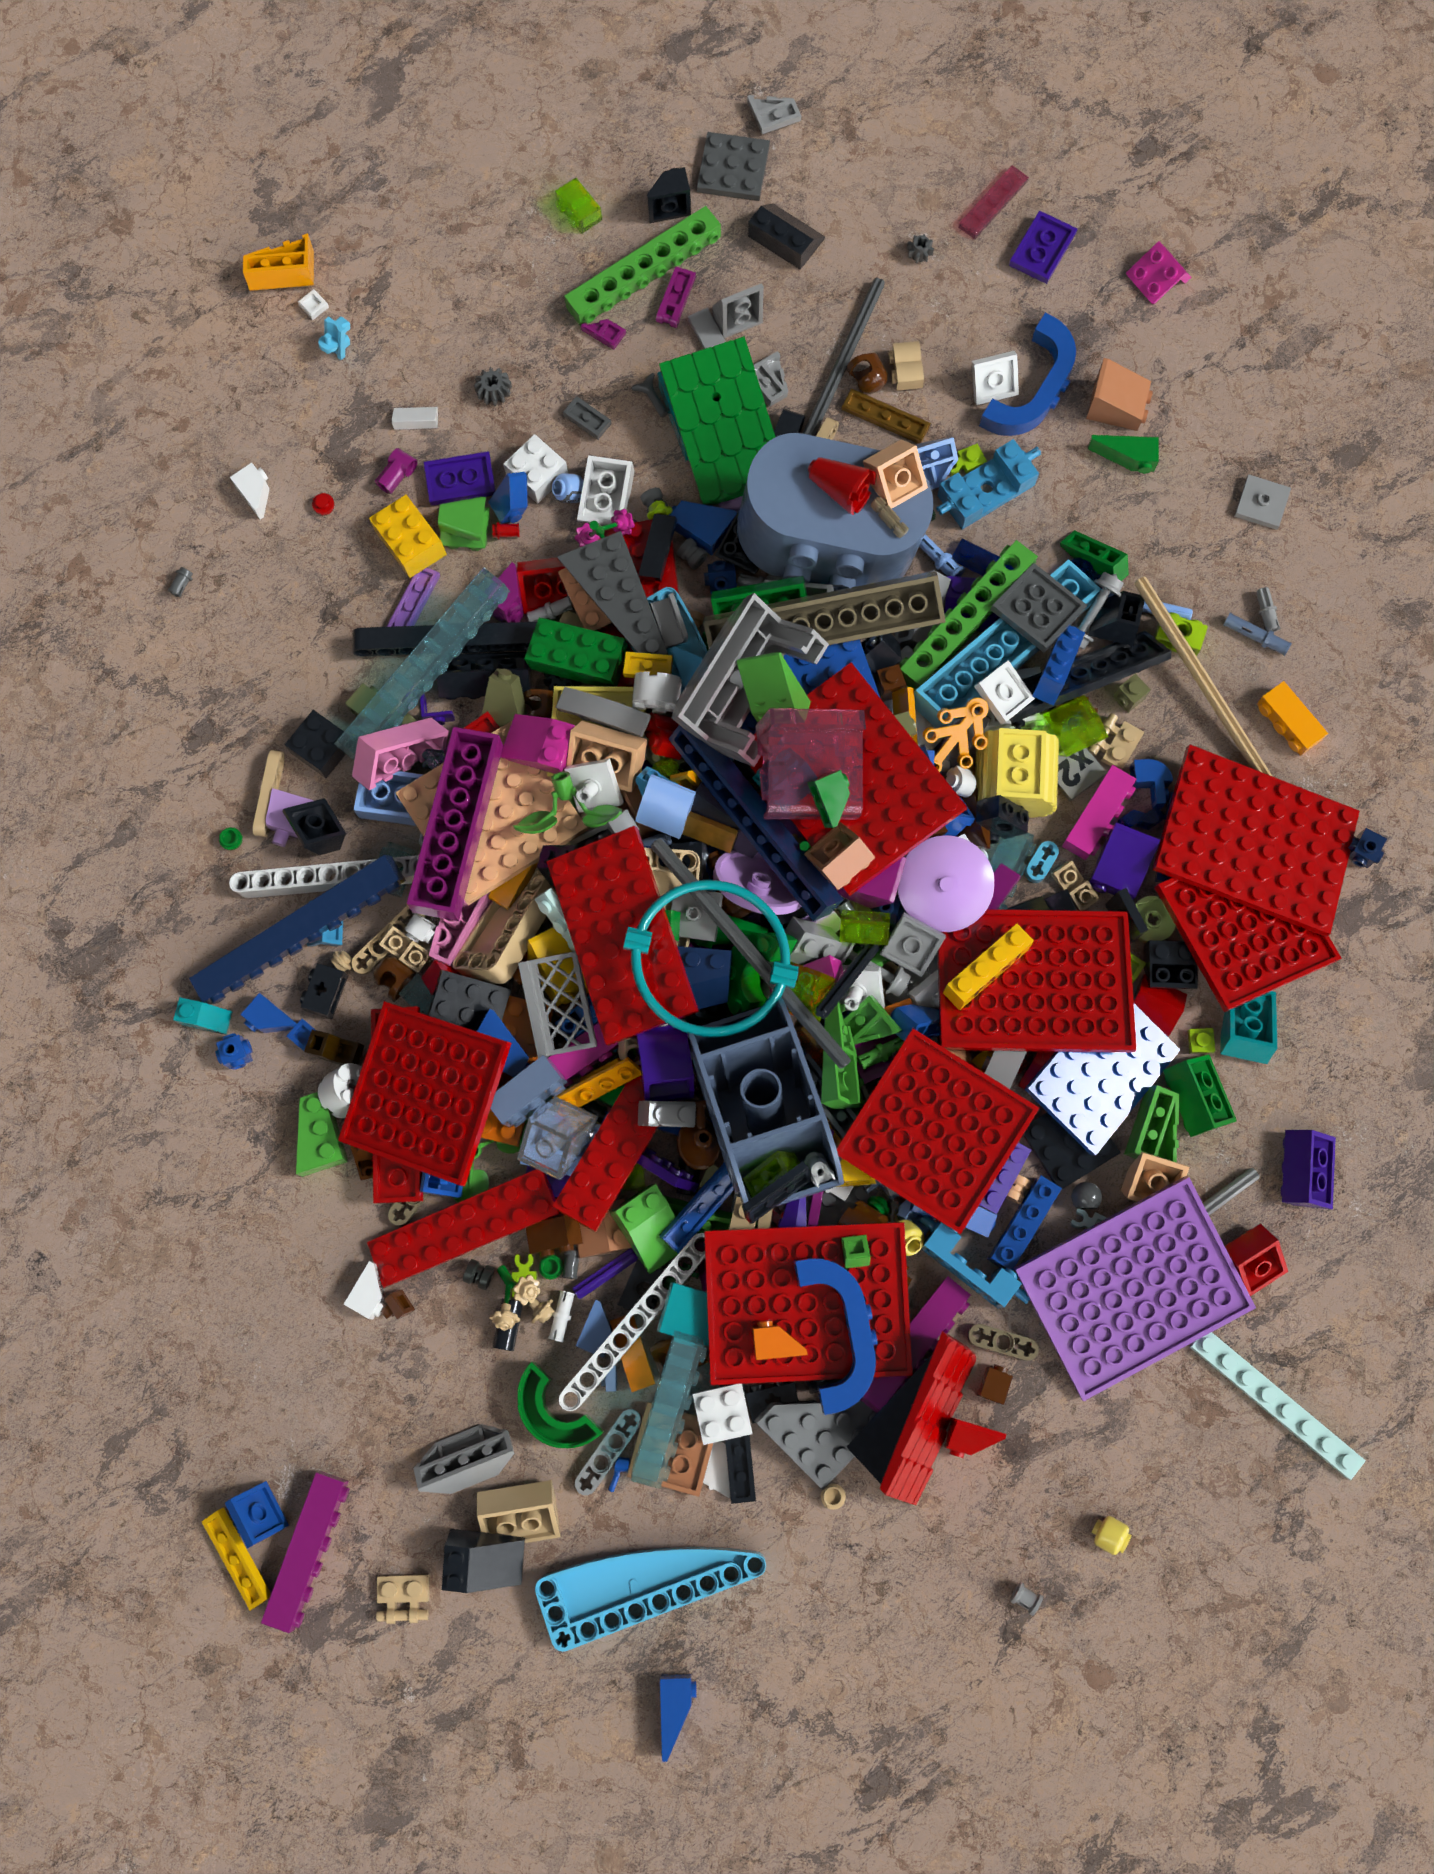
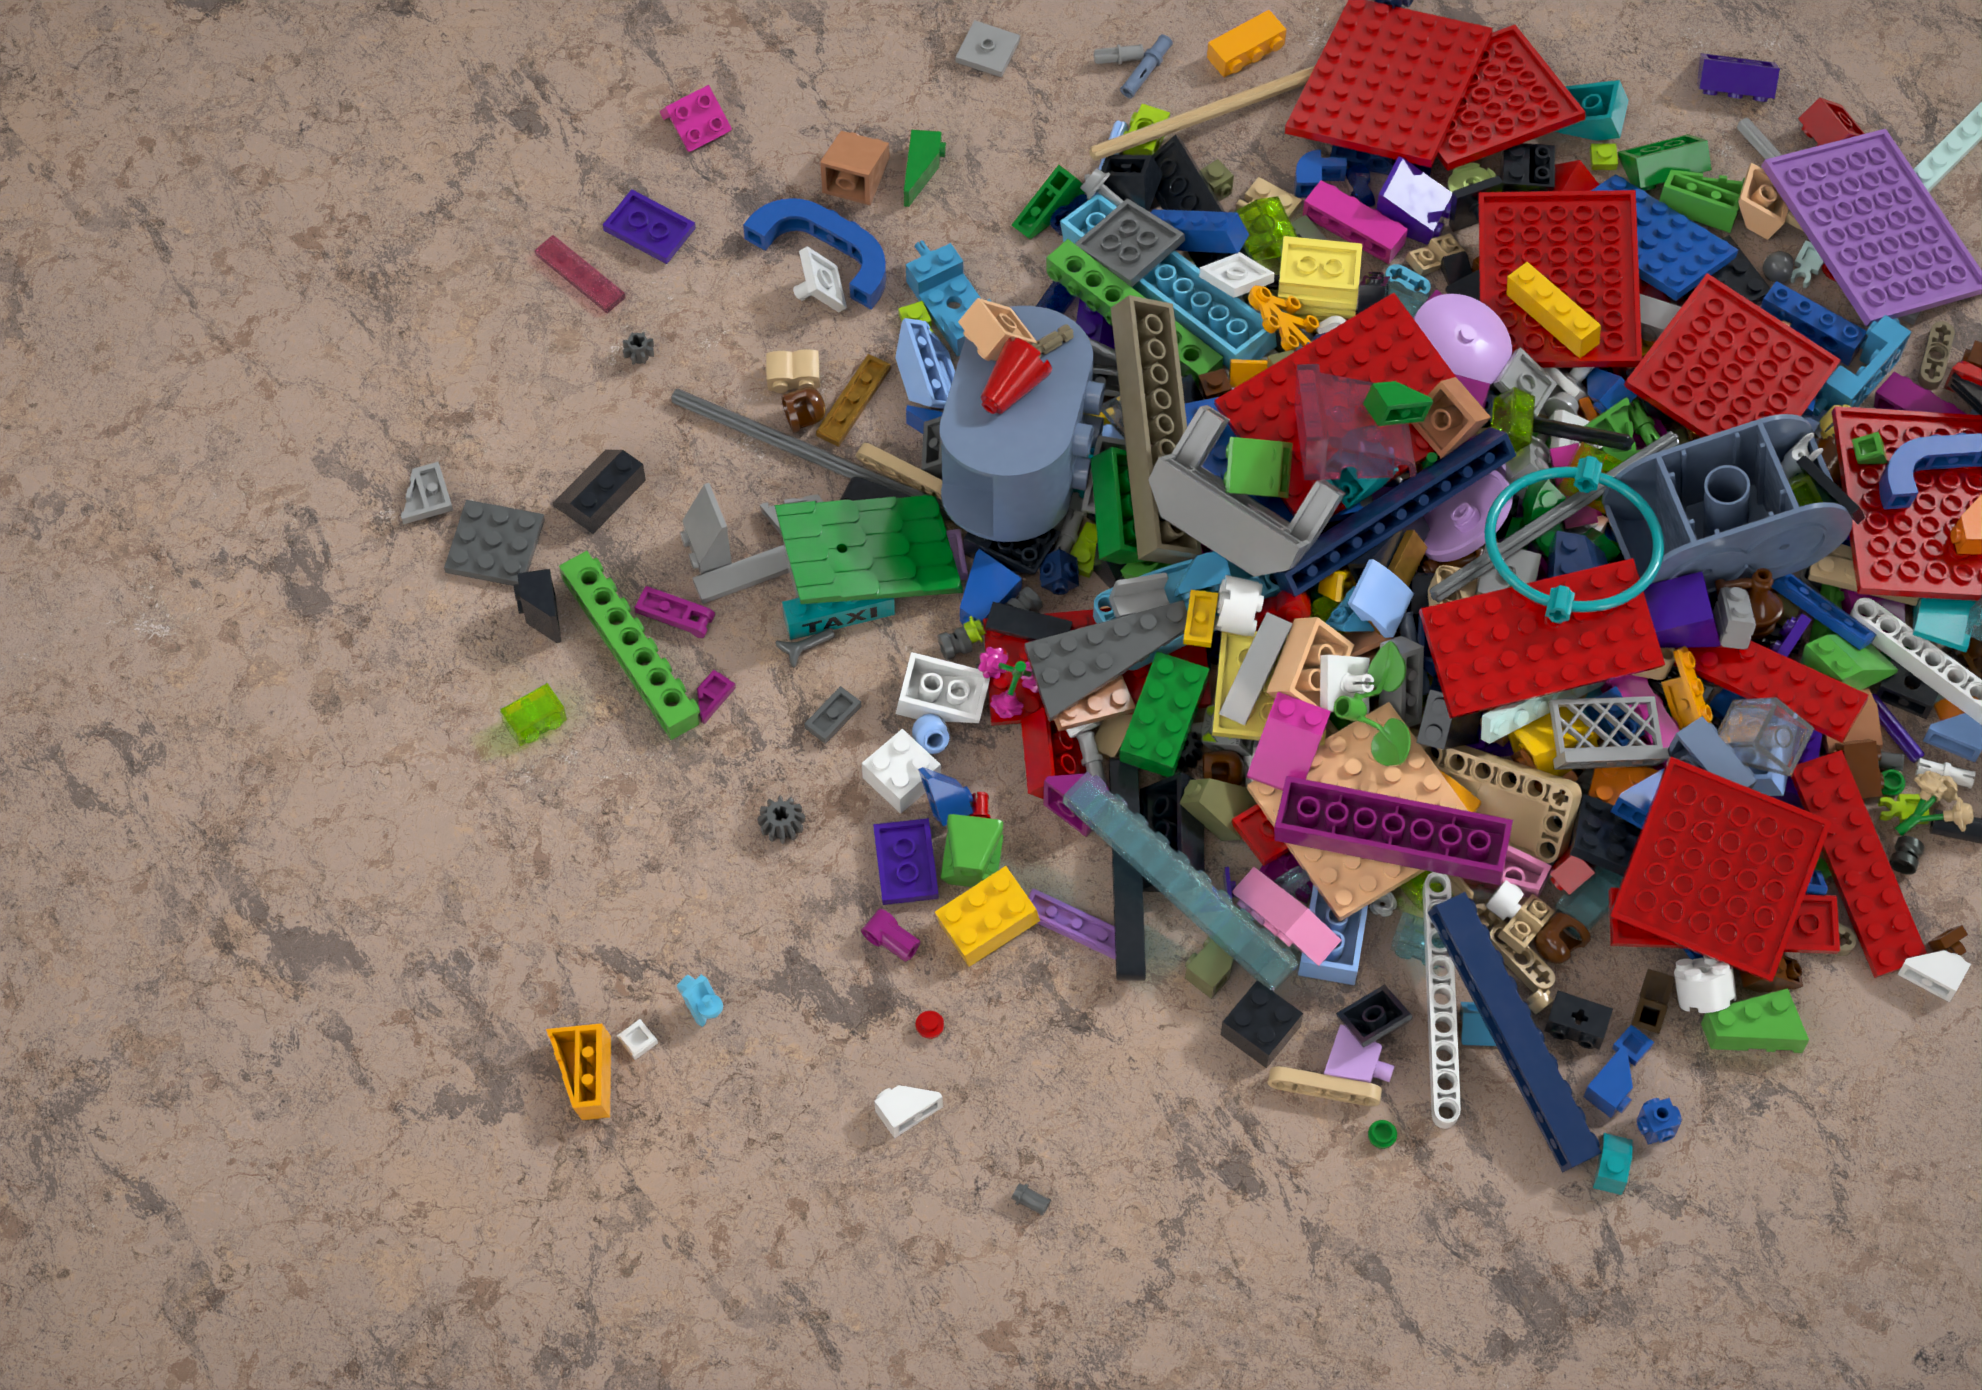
camera: 90 degrees left, 15 degrees down
white slope [392,407,438,430] -> none

